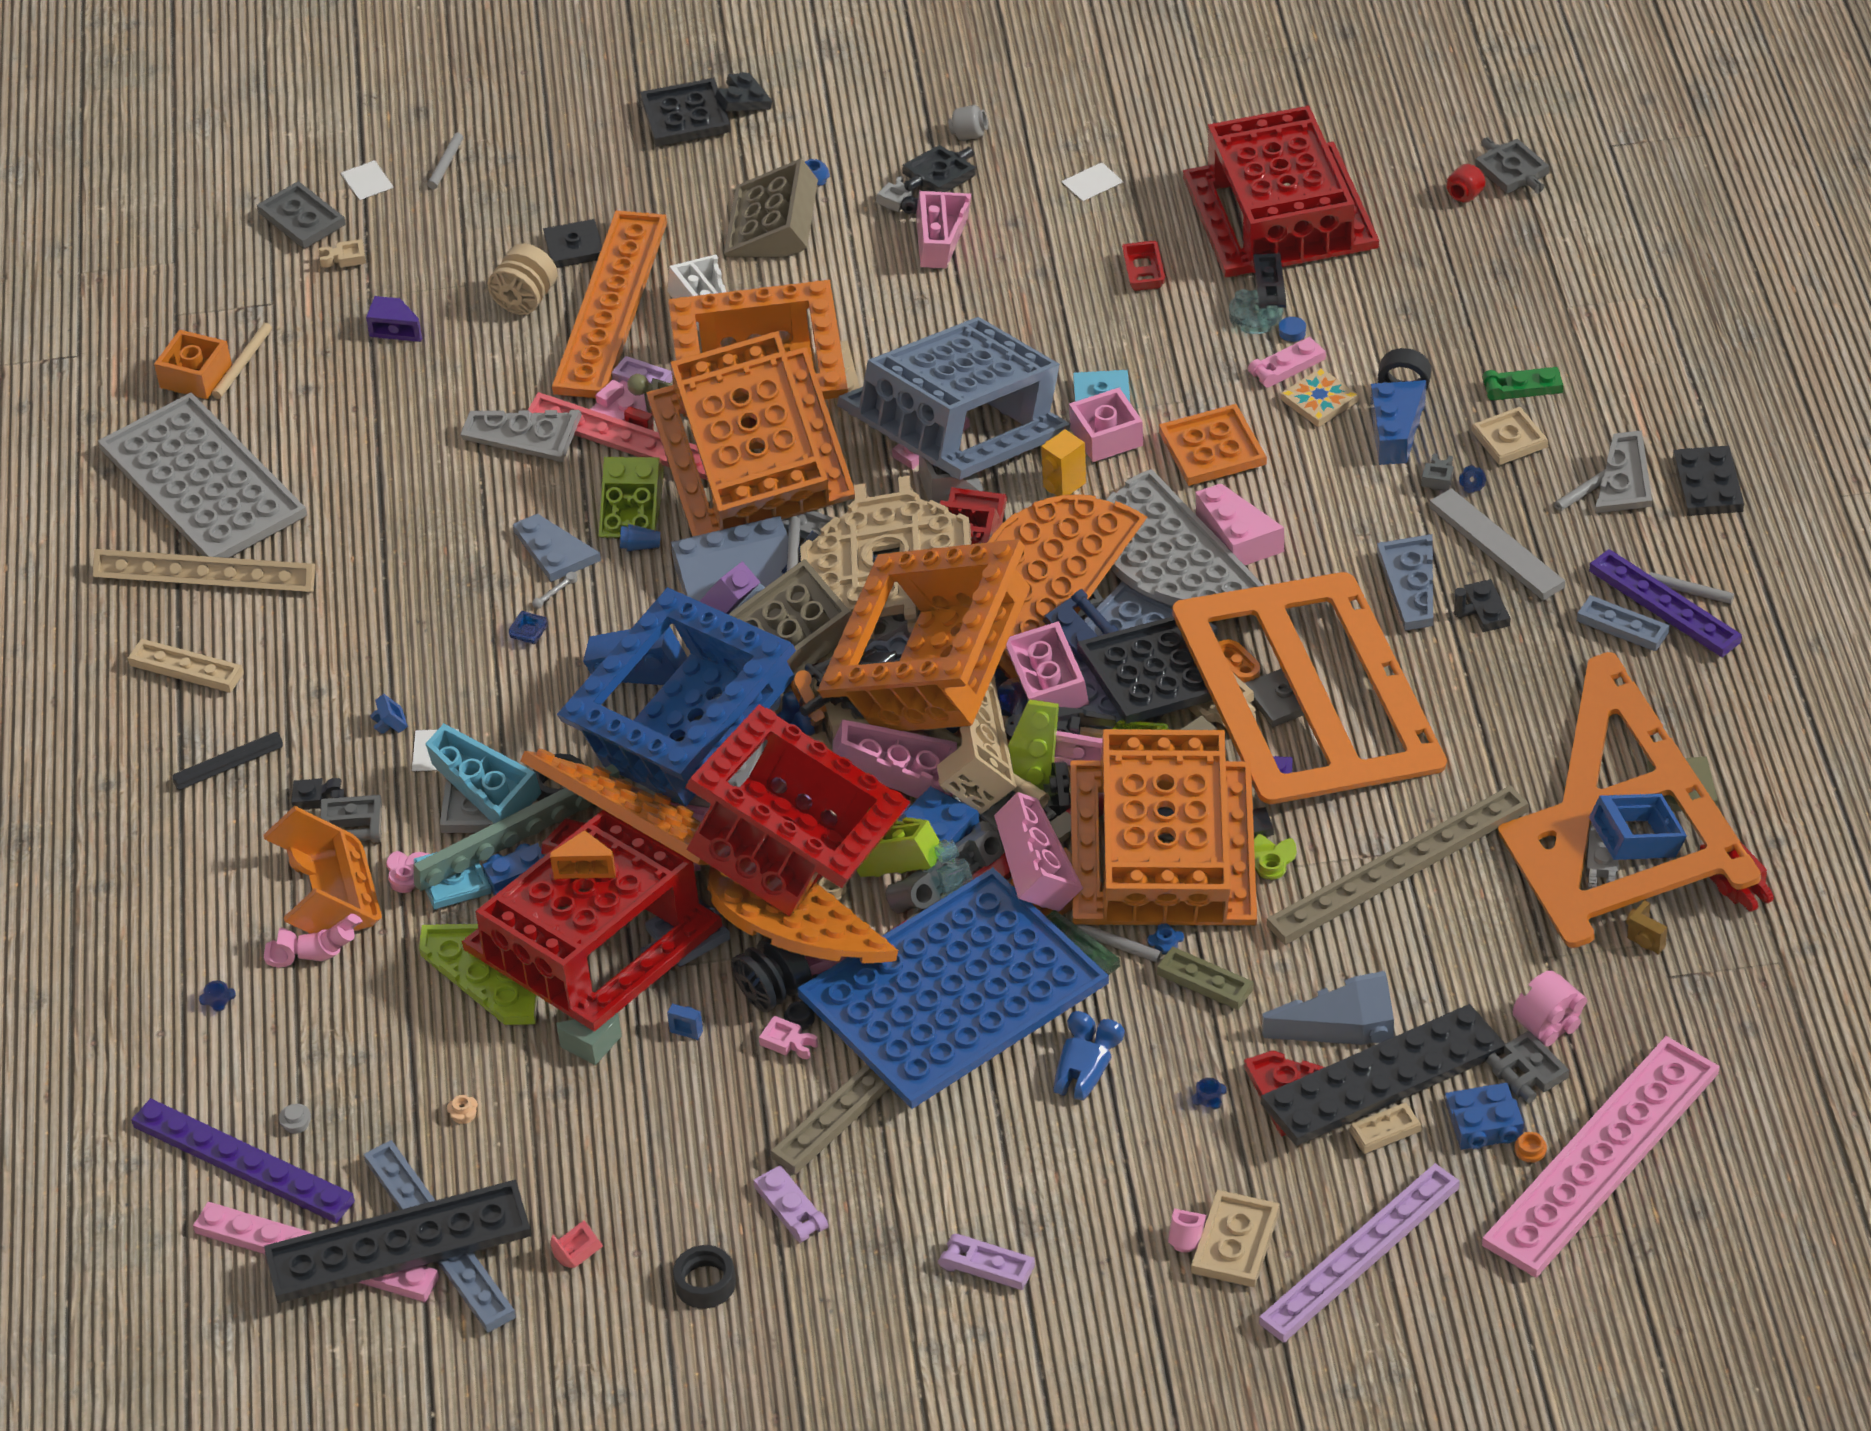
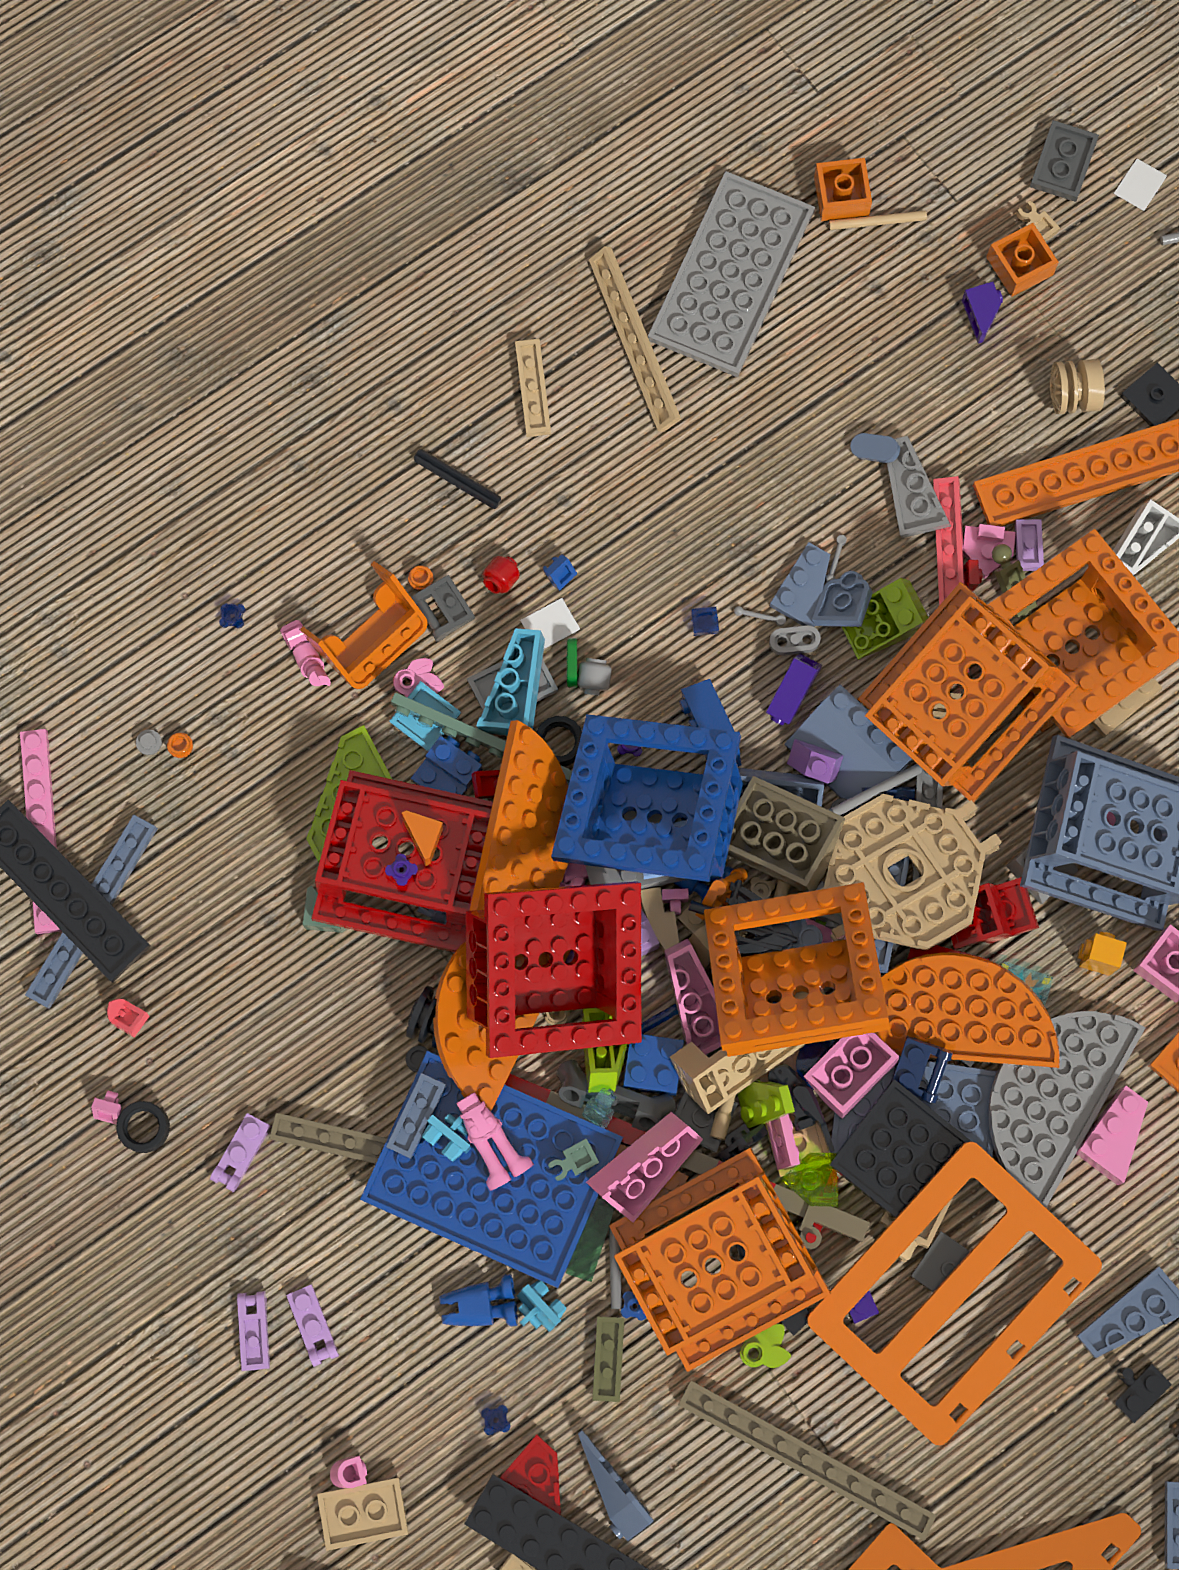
camera: 60 degrees right, 30 degrees up
dark purple plate [131,1098,355,1224] -> none
black plate [291,778,345,809] -> none
light nougat plate [447,1095,478,1124] -> none
blue cone [620,524,660,552] -> none
blue plate [667,1004,703,1040] -> none
bright pink plate [759,1016,818,1059] -> none
orange plate [1218,639,1260,683] -> none
none -> bright pink tile [91,1090,122,1125]
none -> orange plate [167,733,193,758]
none -> lavender plate [286,1284,339,1367]
none -> dark purple plate [385,854,418,886]
none -> sand blue plate [386,1073,446,1159]
none -> medium azure hips [422,1113,471,1162]
none -> bright pink piece [456,1092,534,1191]
none -> red head [482,556,520,594]
none -> medium azure hips [517,1280,567,1332]
none -> sand green plate [548,1139,599,1181]
none -> green tile [567,638,577,688]
none -> light grey head [577,658,612,696]
none -> dark purple slope [766,654,822,725]
none -> light grey plate [769,625,821,655]
none -> sand blue plate [812,571,872,627]
none -> light grey hinge [825,535,847,582]
none -> sand blue tile [850,433,900,463]
none -> orange brick [986,223,1059,297]

